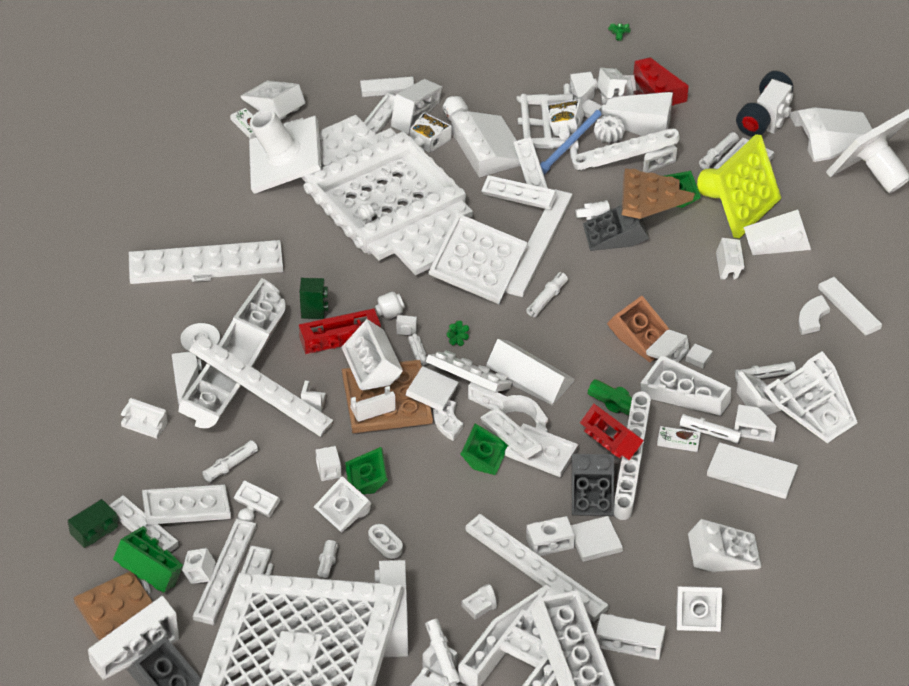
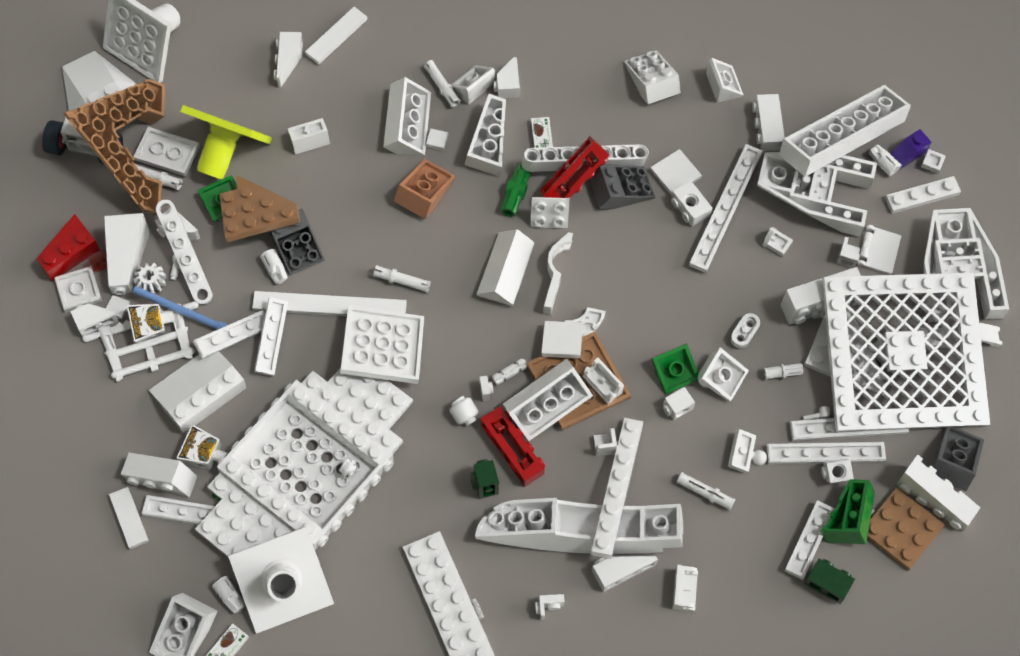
camera: 110 degrees left, 20 degrees up
white tile [142,485,231,525] -> none
white dish [181,323,220,351] -> none
white pin [425,619,460,686] -> none
white plate [426,351,512,392] -> none
white head [442,96,469,121] -> none
green plant [446,321,469,346] -> none
green slope [460,423,509,475] -> none
white tile [480,407,542,460] -> none
white plate [505,423,578,477] -> none
white hinge [597,68,627,98] -> none
white panel [646,330,690,362] -> none
white pin [680,414,742,444] -> none
white tile [707,442,798,499] -> none
white wedge [744,210,811,255] -> none
white wedge [763,351,858,443] -> none
white tile [798,295,830,335] -> none
none -> medium nougat wedge [64,79,165,216]
none -> white slope [274,32,303,88]
none -> white slope [383,77,431,156]
none -> white hinge [530,197,569,228]
none -> white bracket [535,594,565,620]

